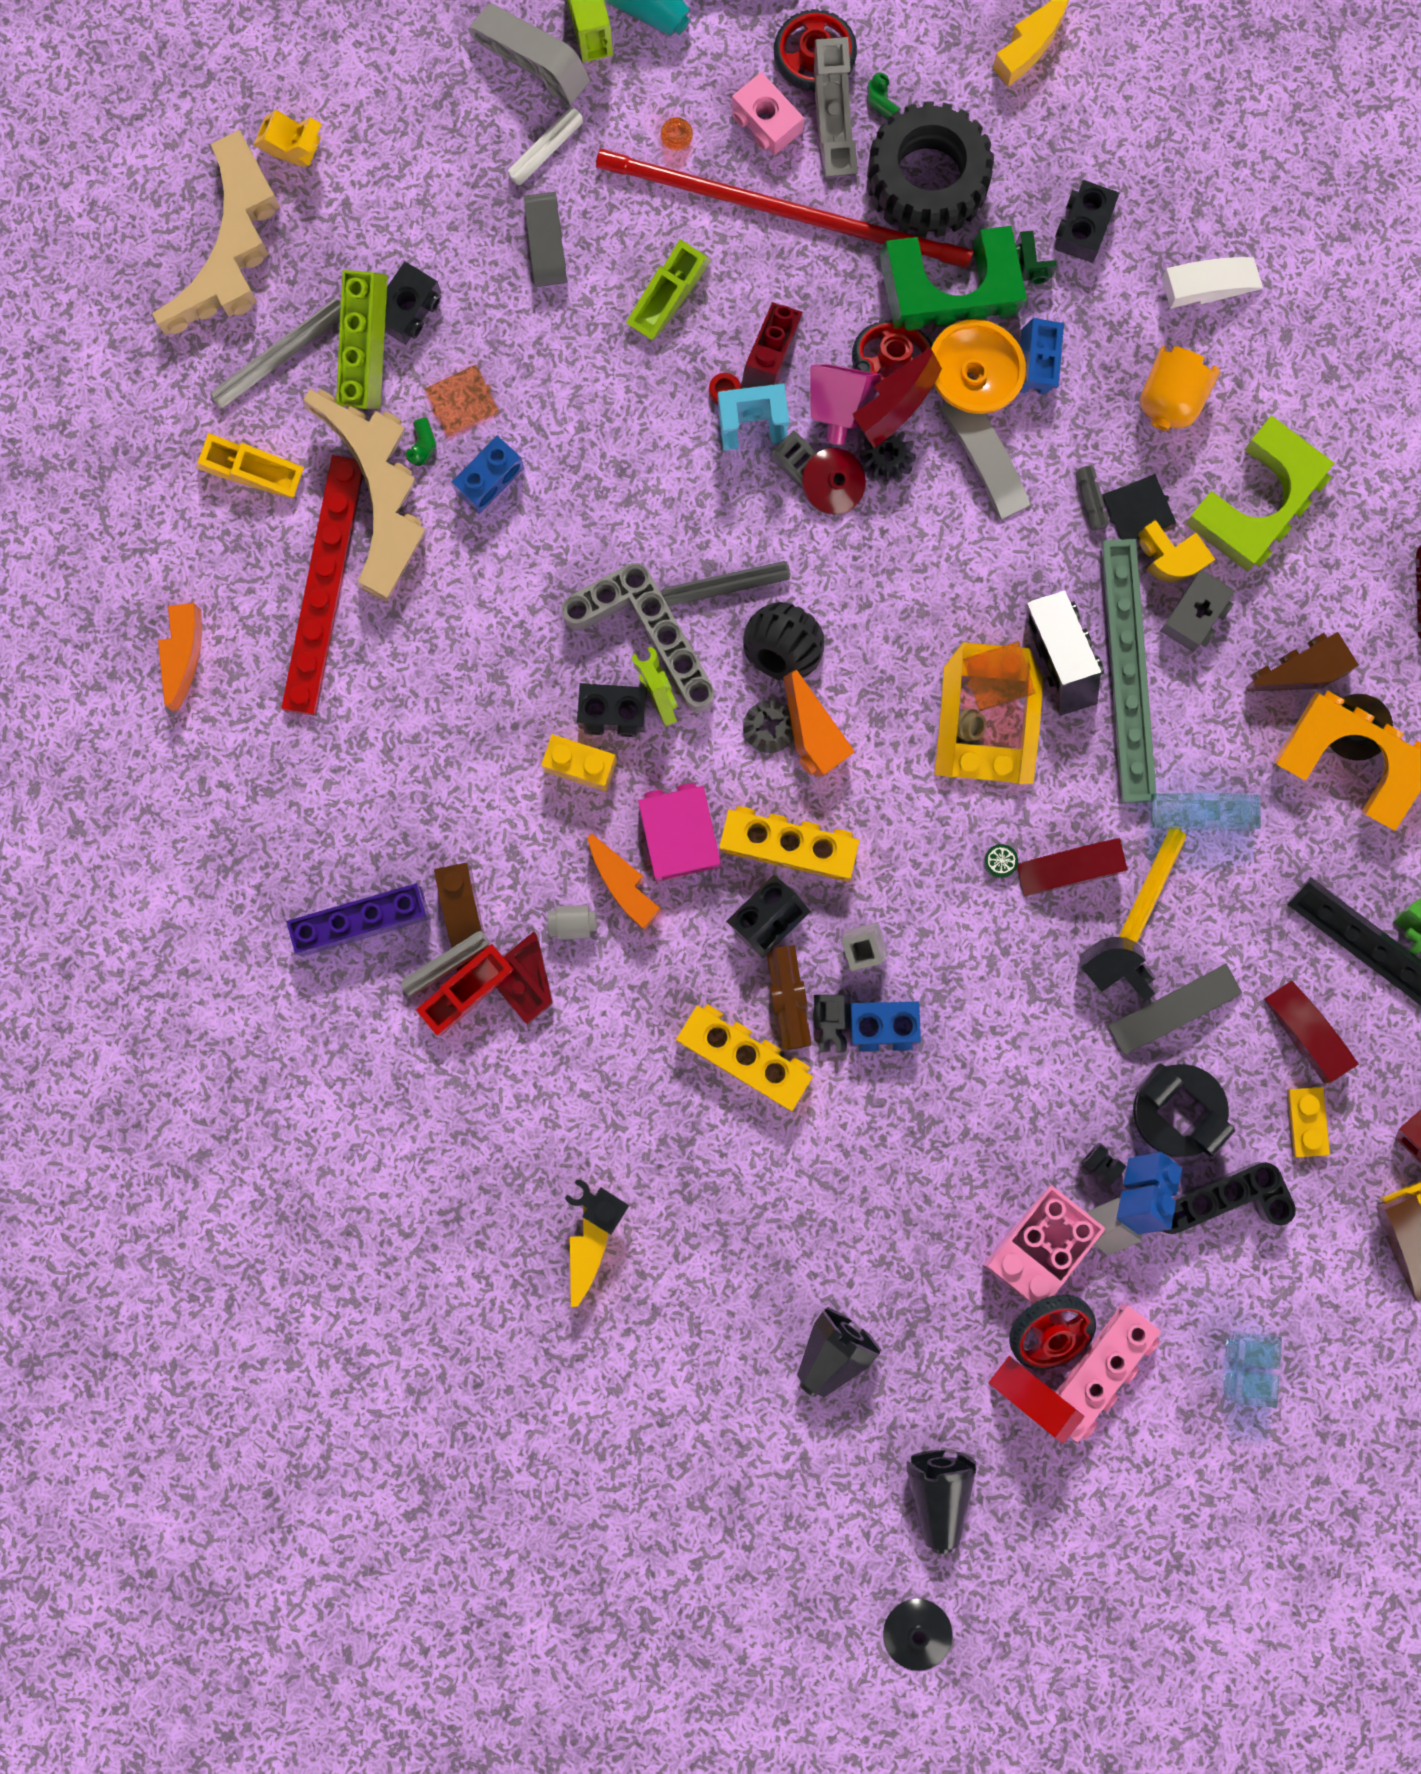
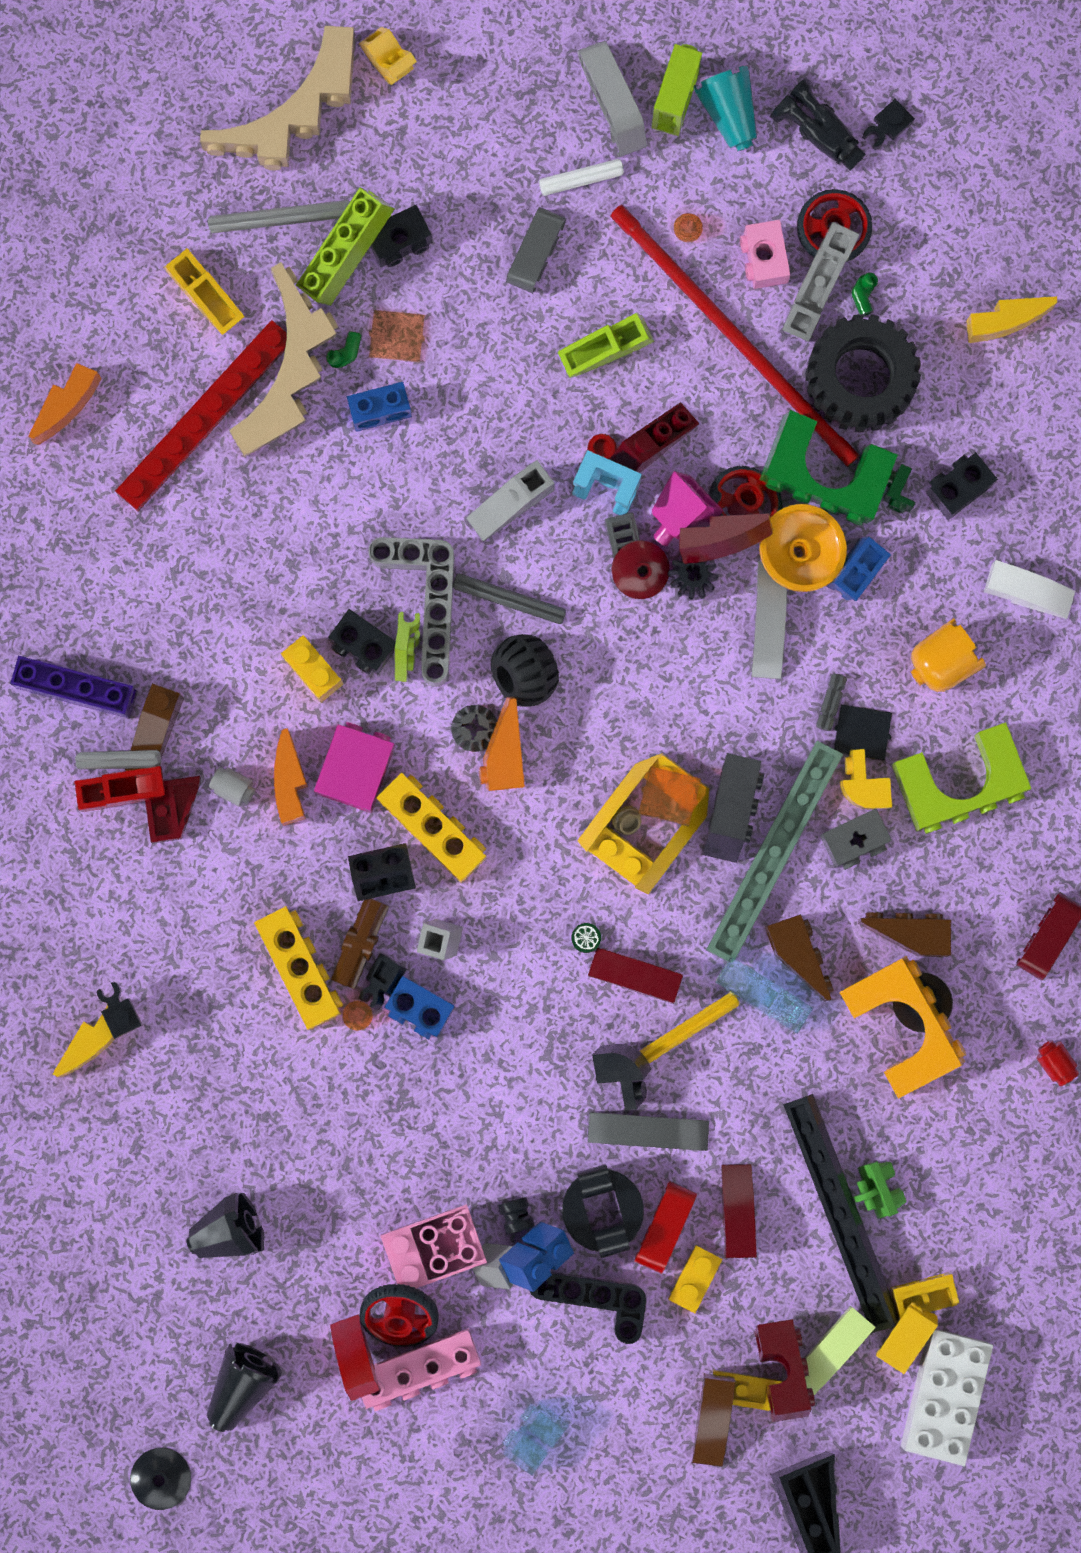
camera: 25 degrees right, 0 degrees up
none -> clear orange plate [343,1001,373,1031]
none -> light grey slope [466,460,555,542]
none -> red beam [634,1181,697,1274]
none -> reddish brown slope [765,914,834,1002]

